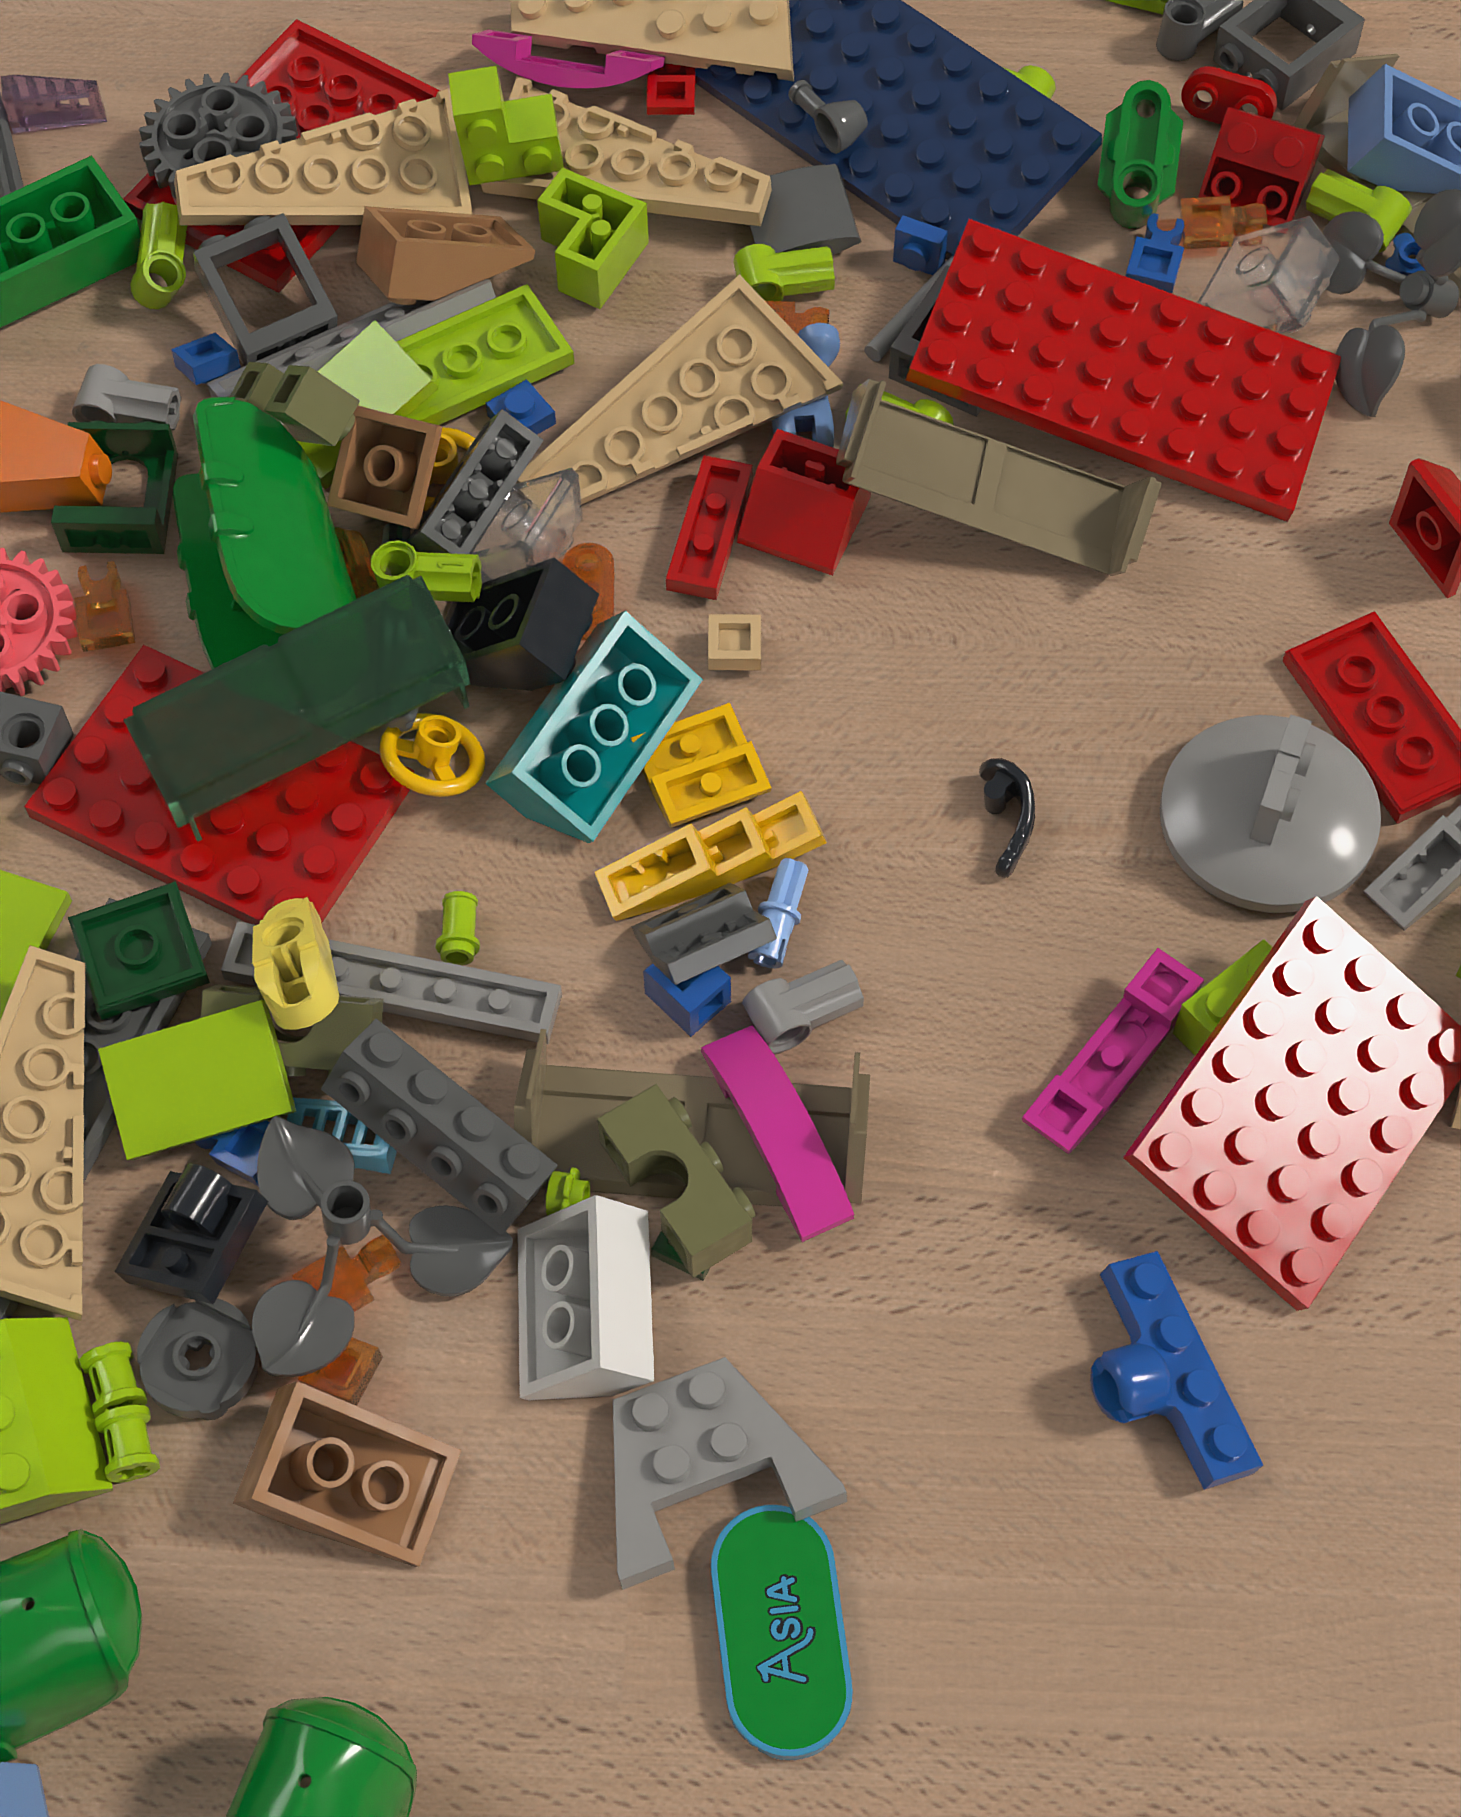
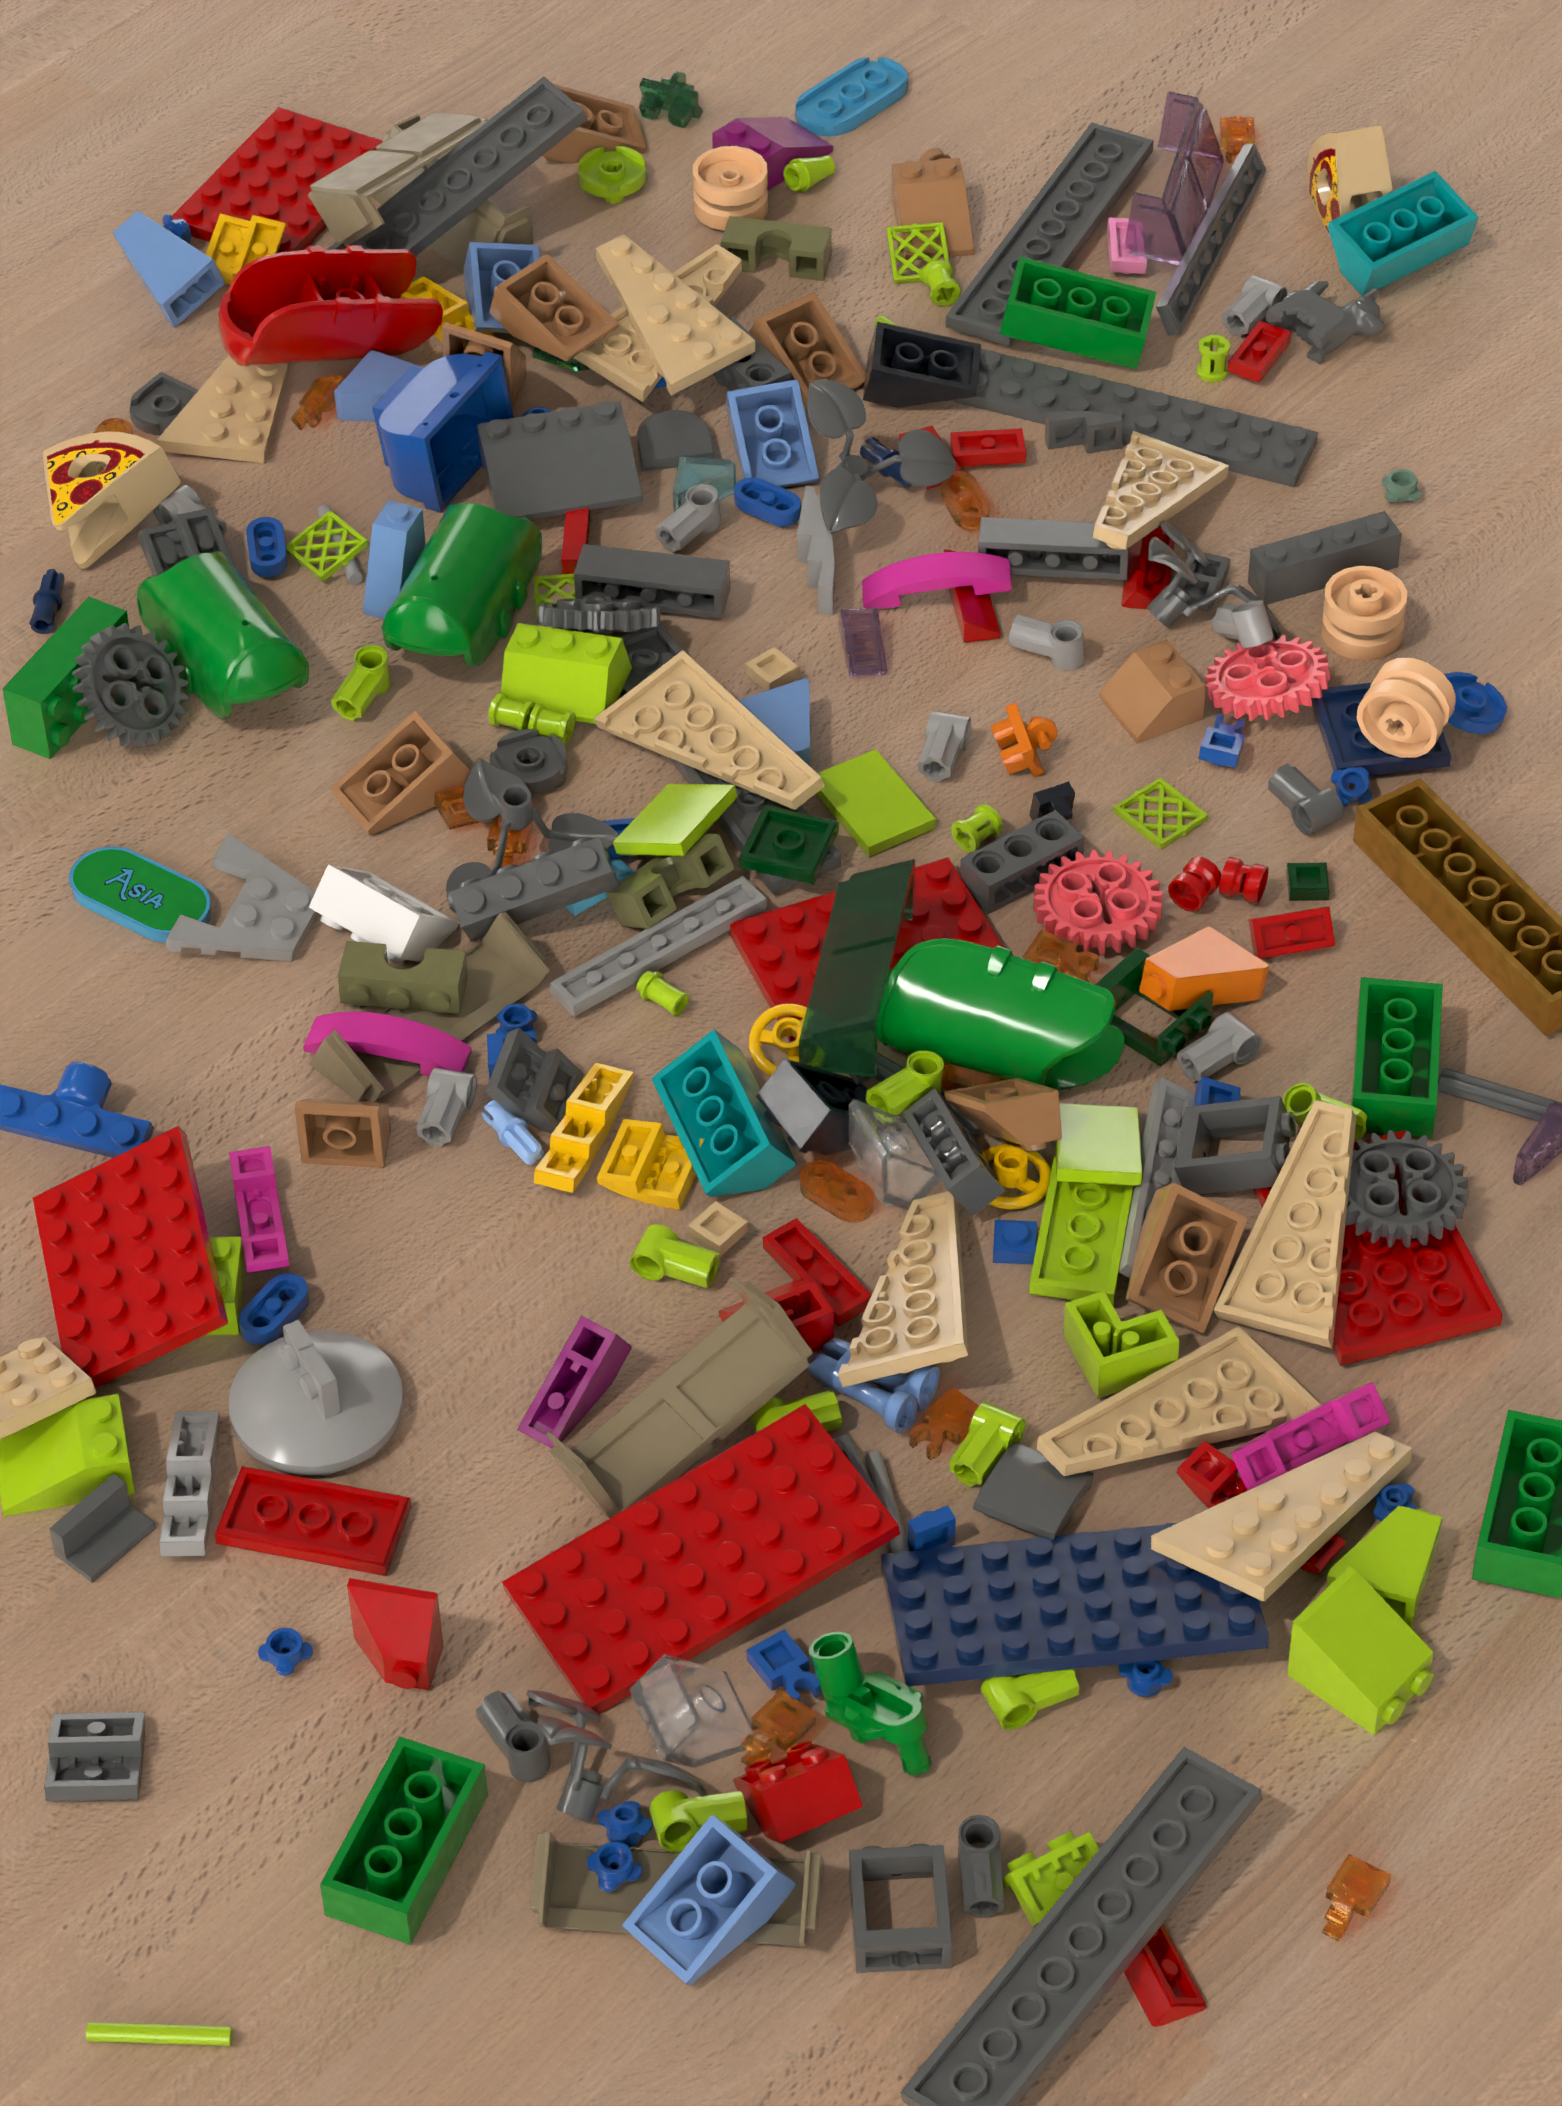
camera: 130 degrees right, 15 degrees down
black plate [114,1163,269,1304] -> none
olive arch [229,362,360,446] -> none
light yellow piece [252,897,339,1030] -> none
lime brick [448,66,564,186] -> none
lime plate [546,1167,590,1216] -> none
dark grey bar [788,80,868,154] -> none
black piece [979,758,1035,878] -> none
red plate [1181,66,1277,125] -> none
none -> blue plate [239,1273,309,1345]
none -> medium nougat slope [295,1099,391,1168]
none -> lime piece [331,645,391,722]
none -> dark grey piece [476,1690,550,1782]
none -> blue plate [496,1004,537,1033]
none -> magenta slope [517,1316,632,1449]
none -> lime piece [629,1224,721,1288]

